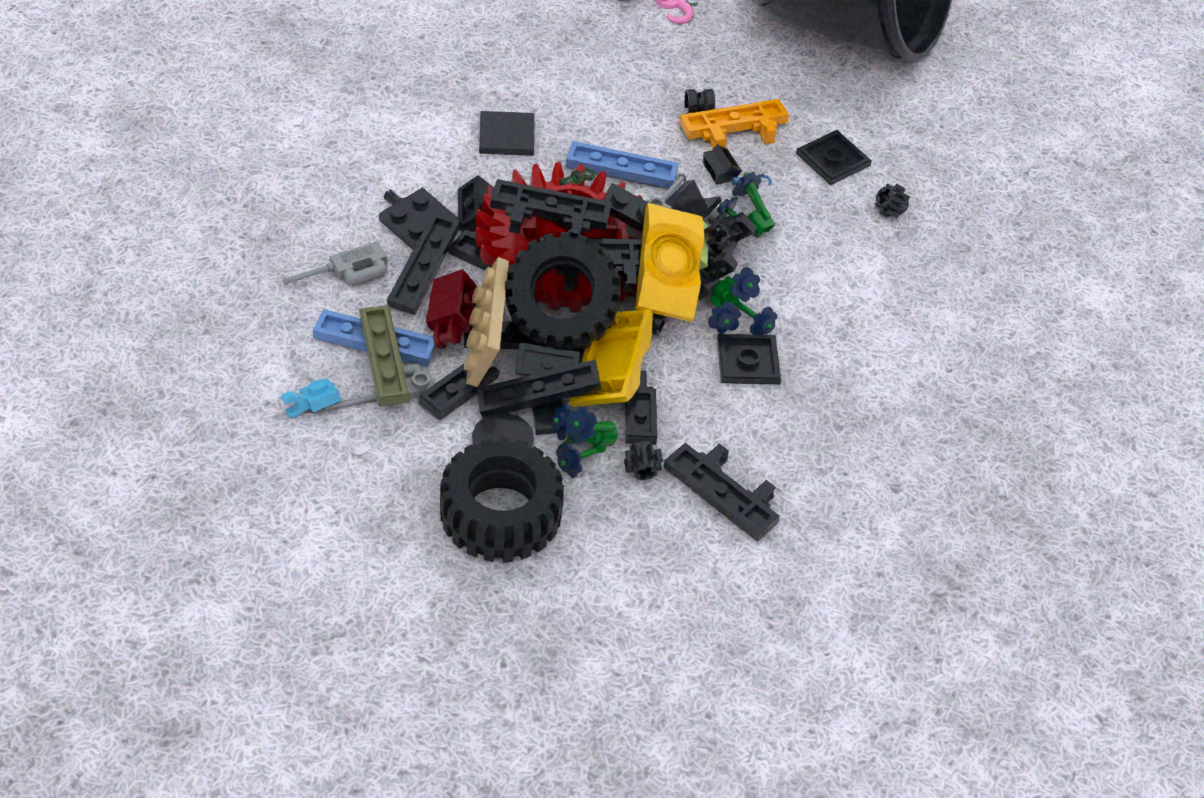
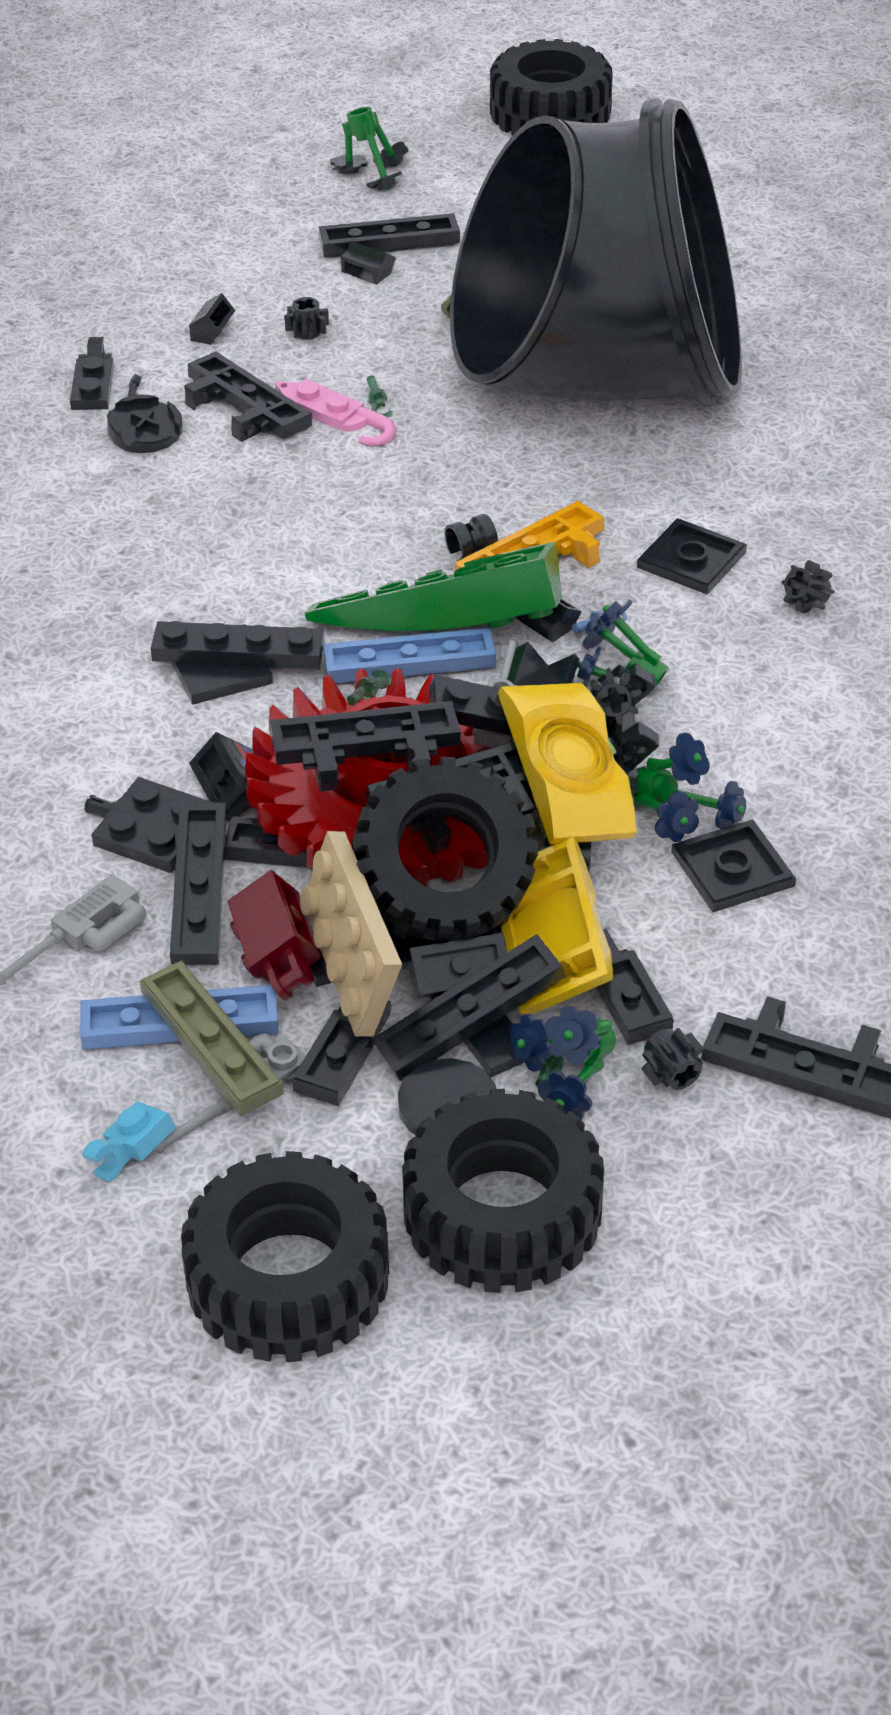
camera: 15 degrees left, 5 degrees down
none -> black plate [150,621,325,669]
none -> black tyre [181,1151,390,1362]
none -> green wedge [304,541,562,631]

